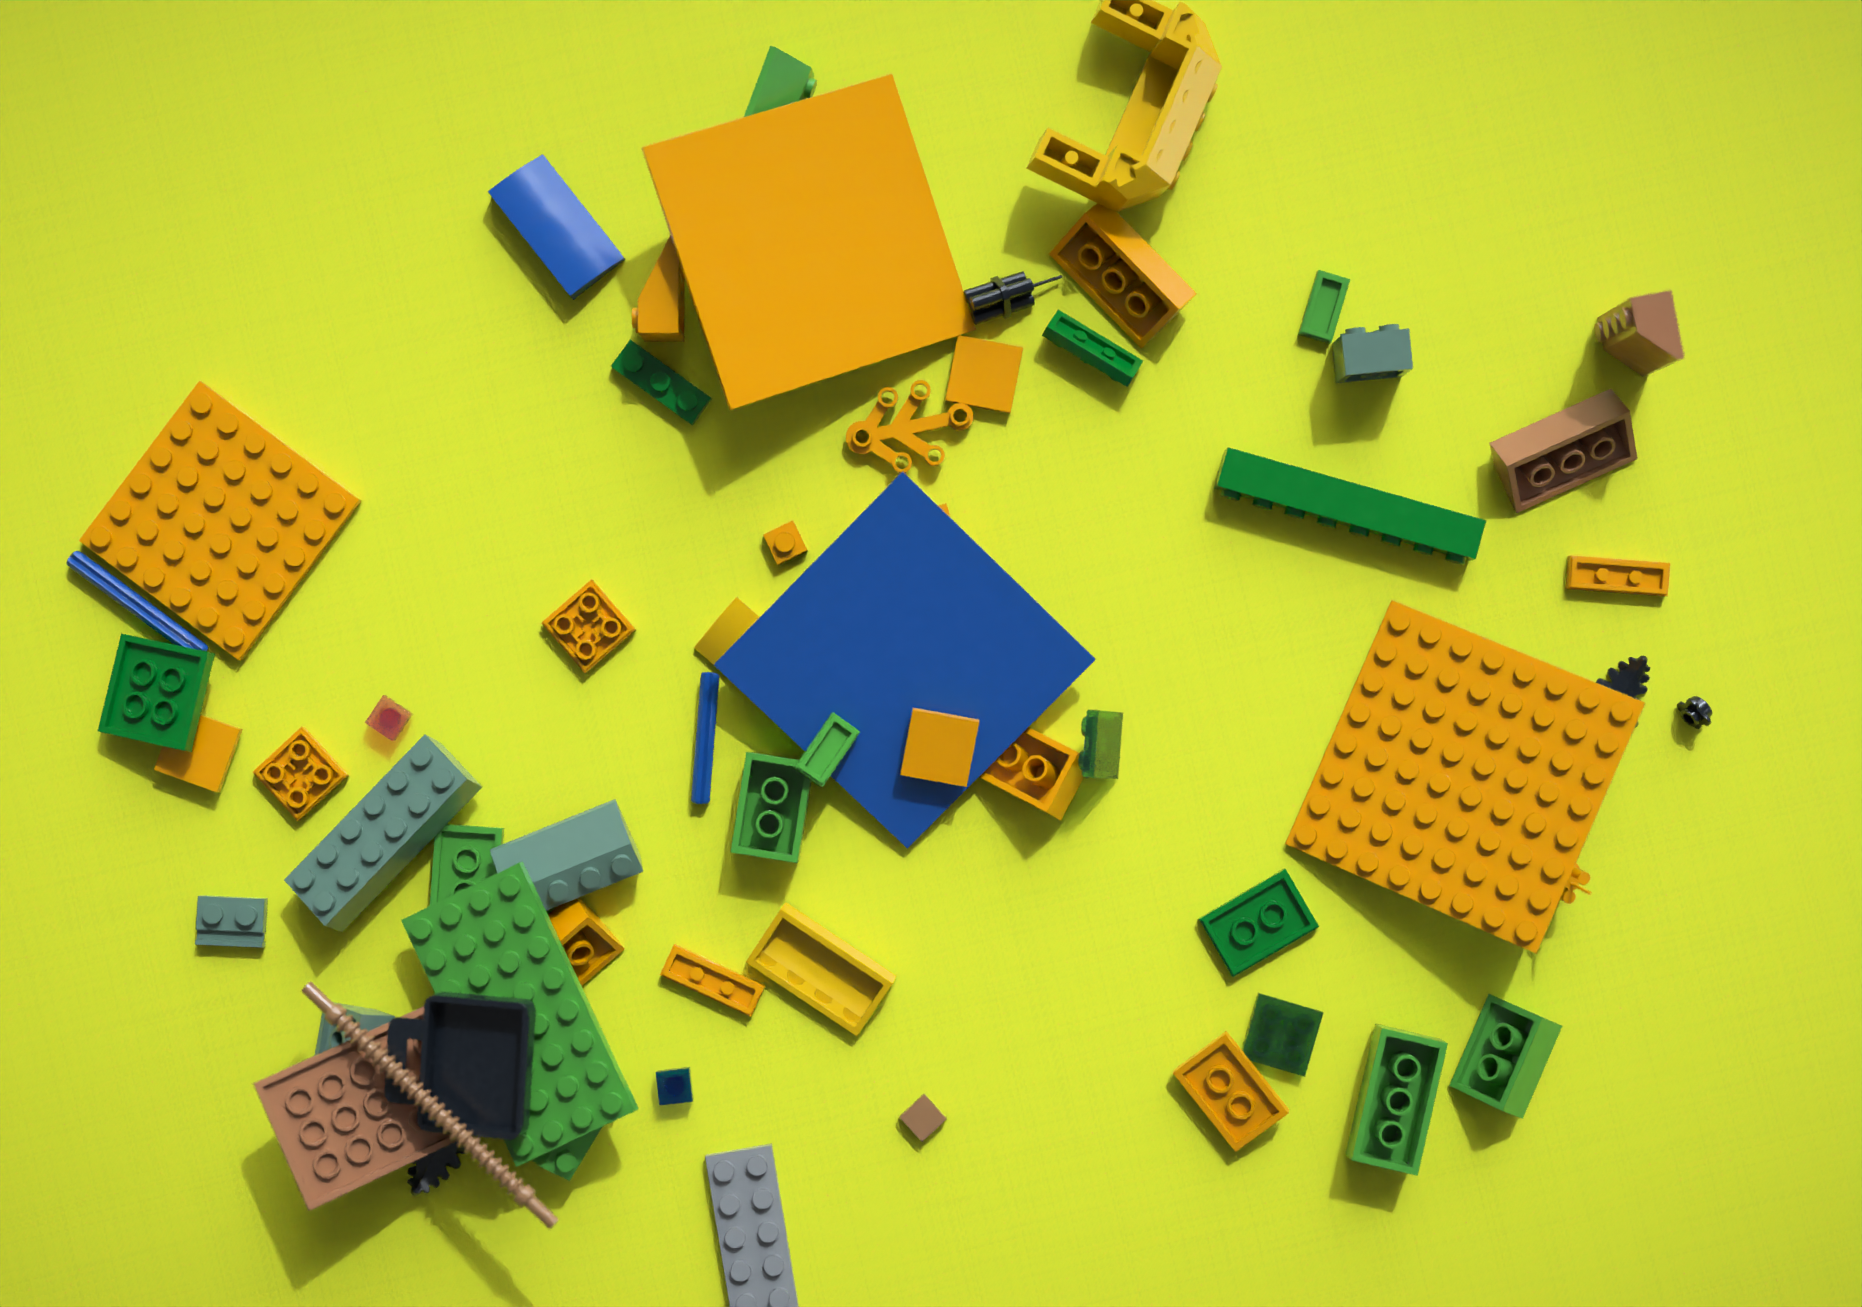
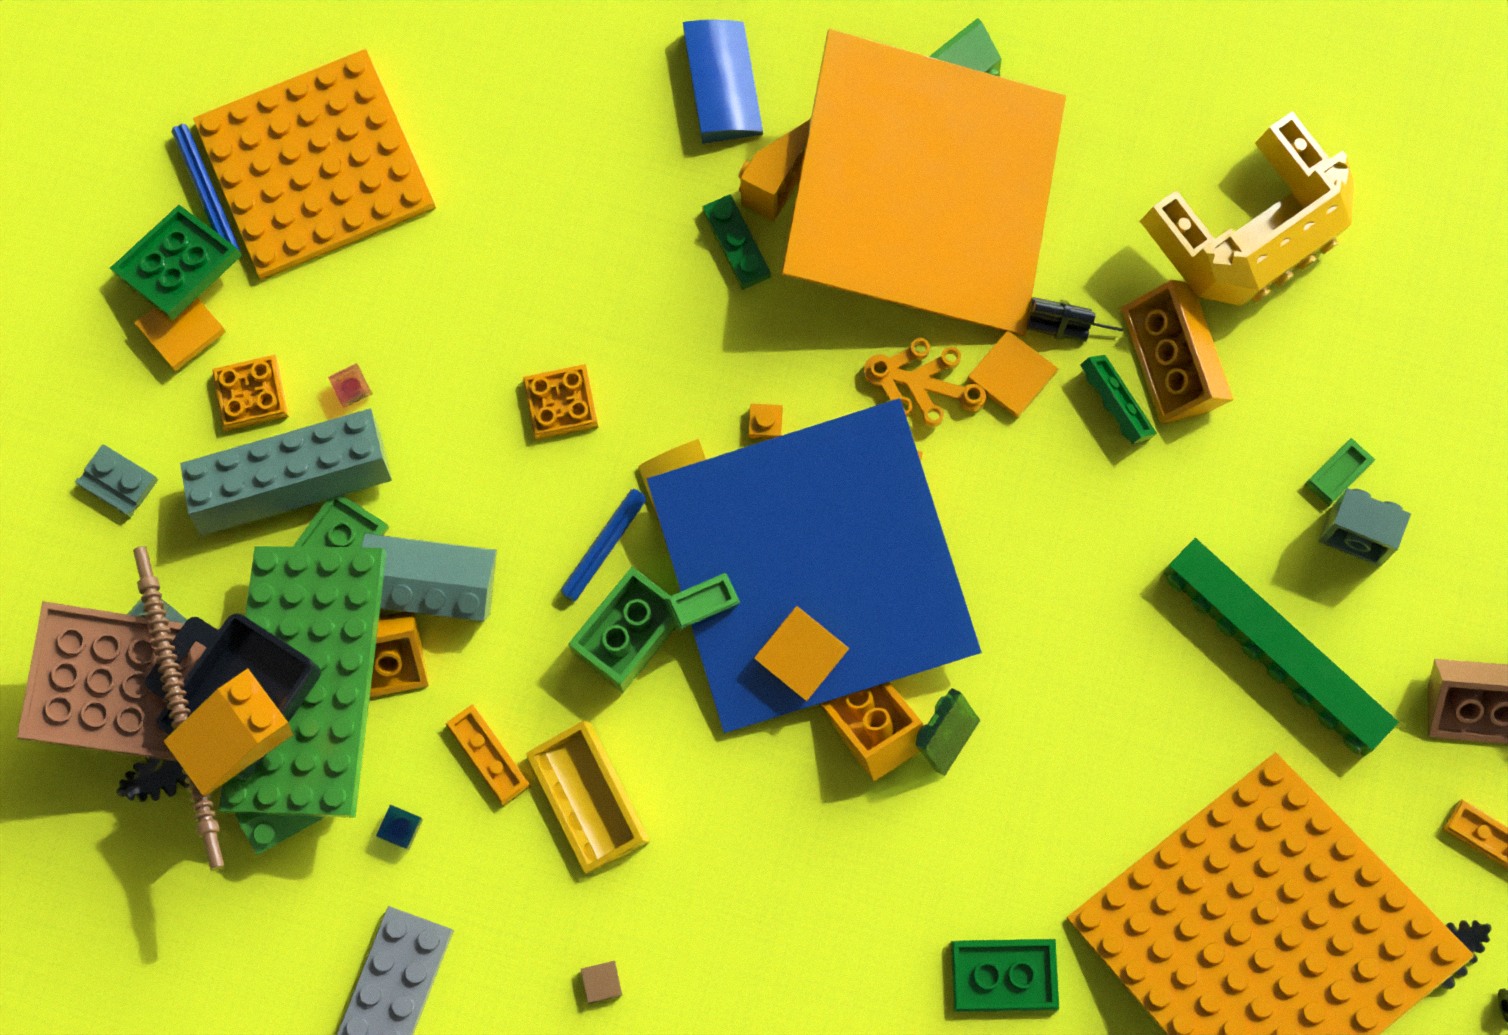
camera: 35 degrees right, 15 degrees down
none -> light orange slope [164,668,294,797]

